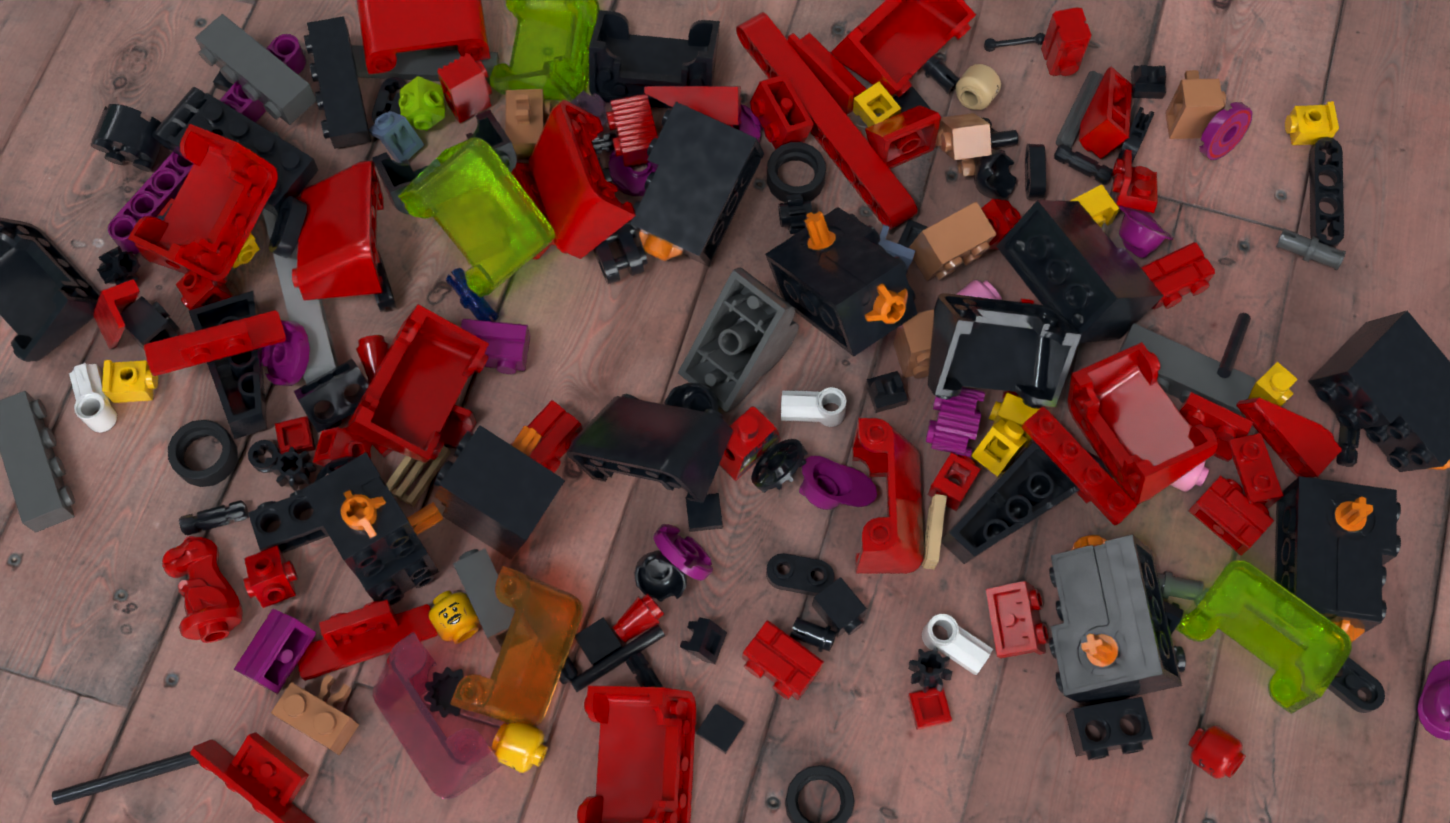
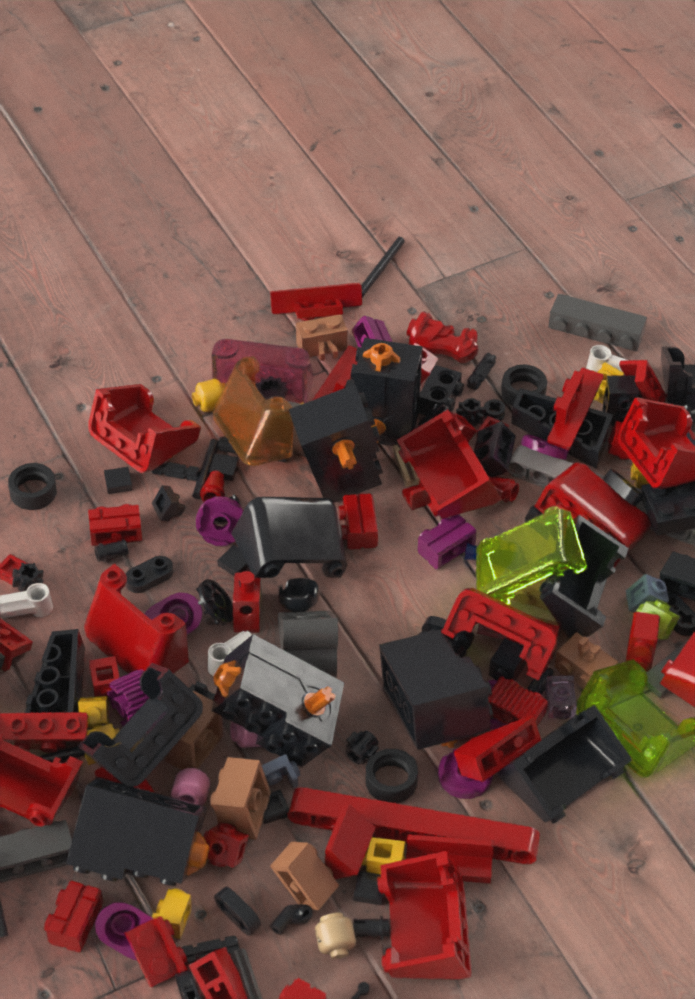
camera: 135 degrees right, 20 degrees down
red brick [749,74,814,150] -> none
black brick [812,577,867,638] -> none
tan tile [921,494,947,570] -> none
black hair [974,149,1016,200] -> none

